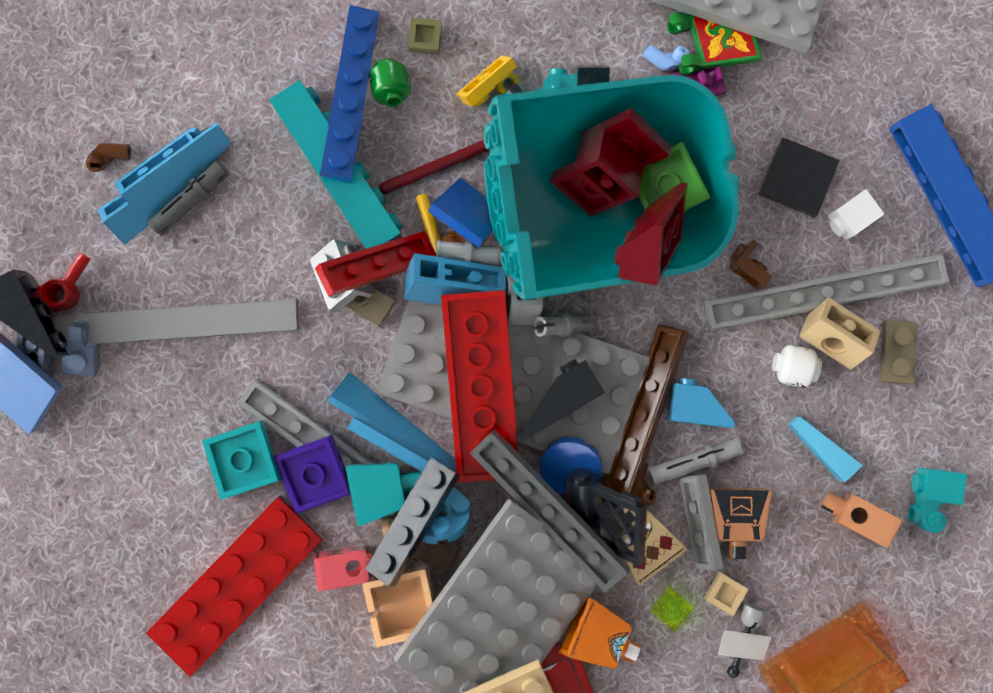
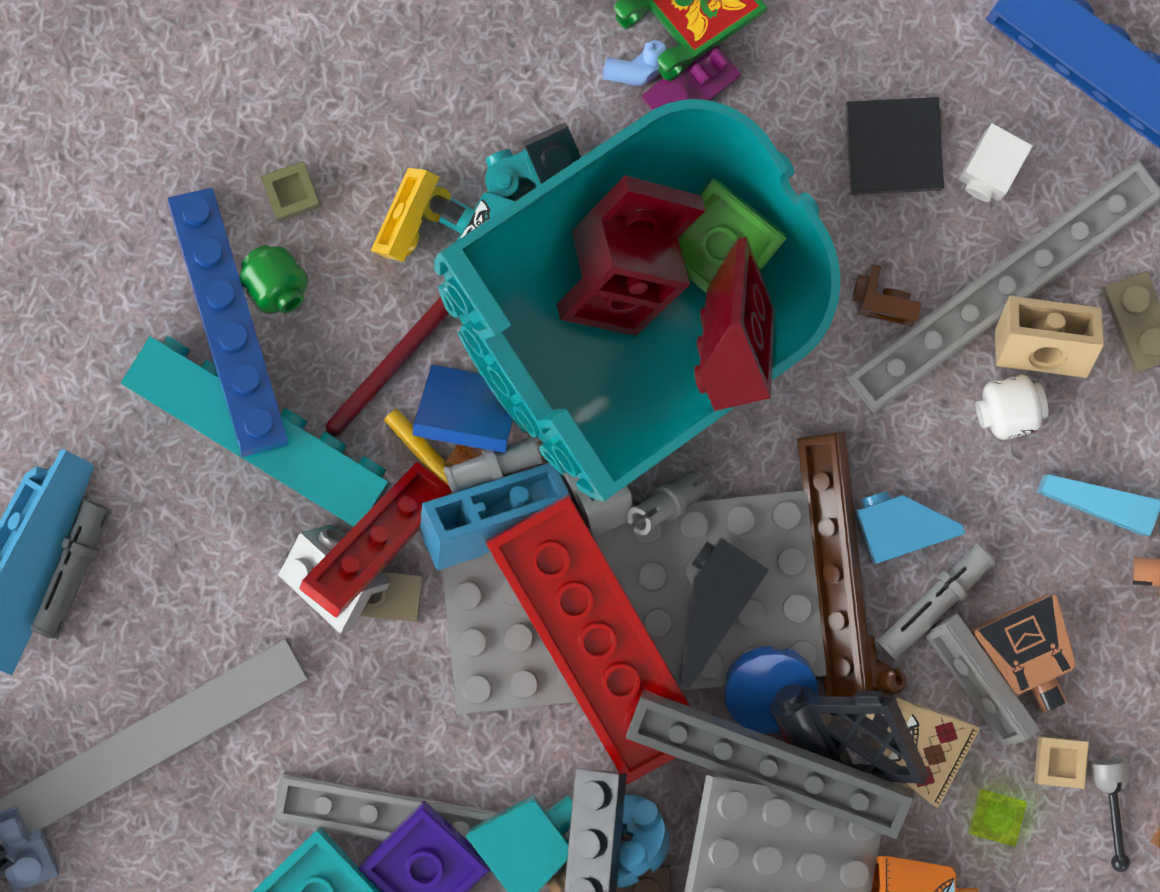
camera: 20 degrees left, 0 degrees up
dark azure wedge [327,373,456,472] -> none
white sticker [718,630,771,661] -> none

